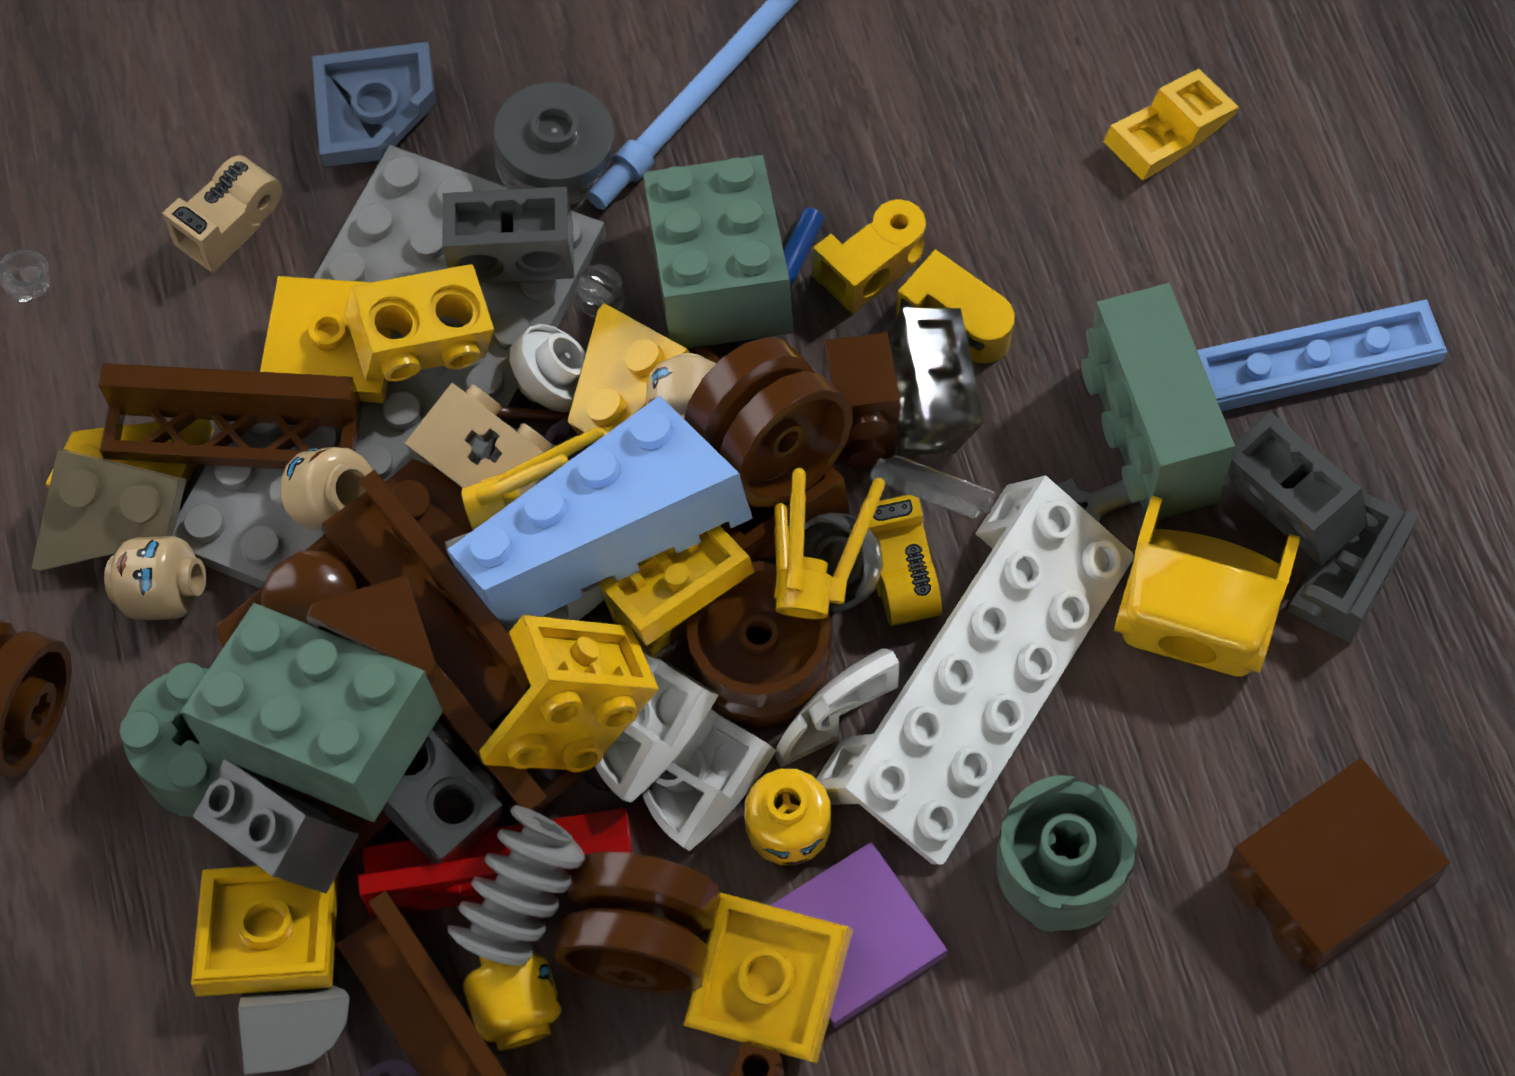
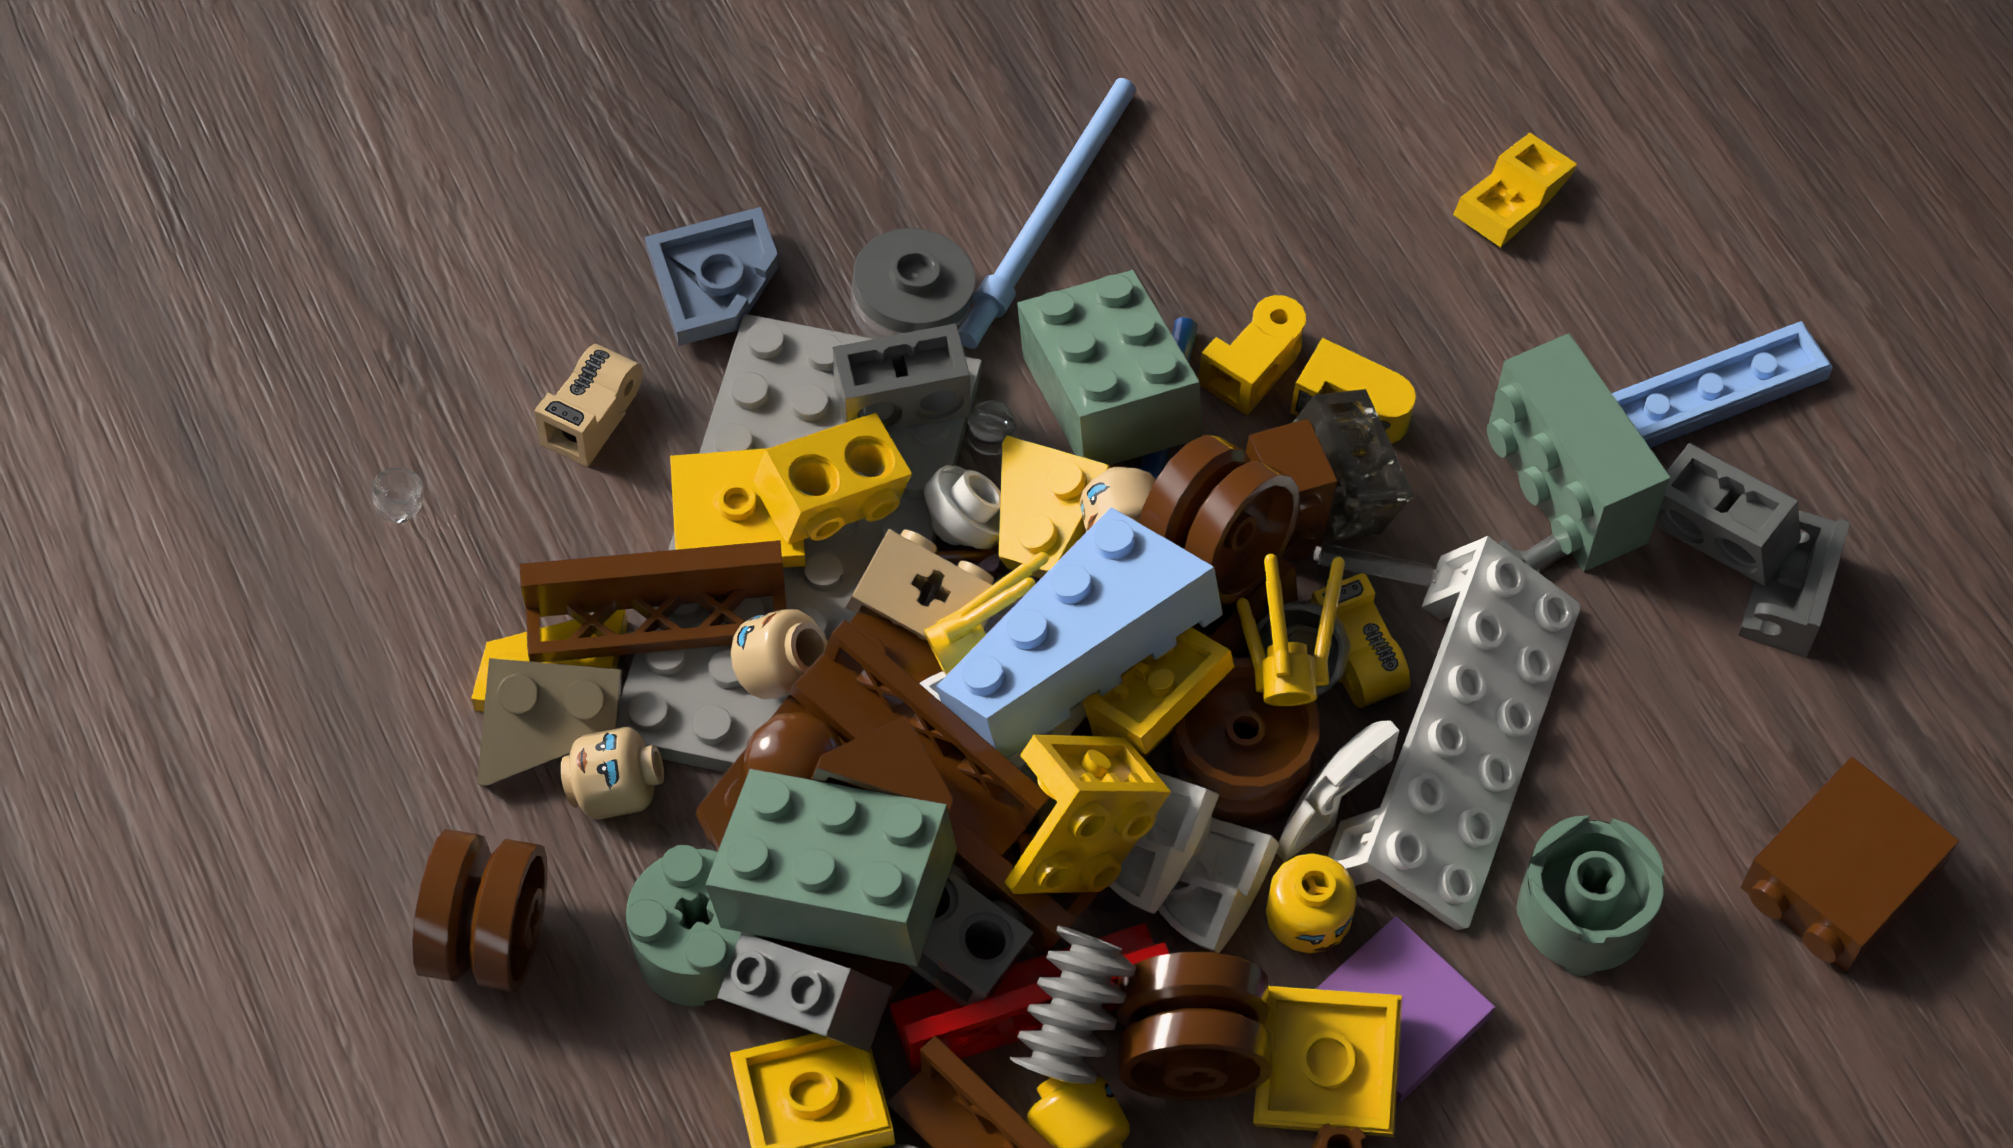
camera: 15 degrees left, 5 degrees down
yellow piece [1114,495,1300,677] -> none

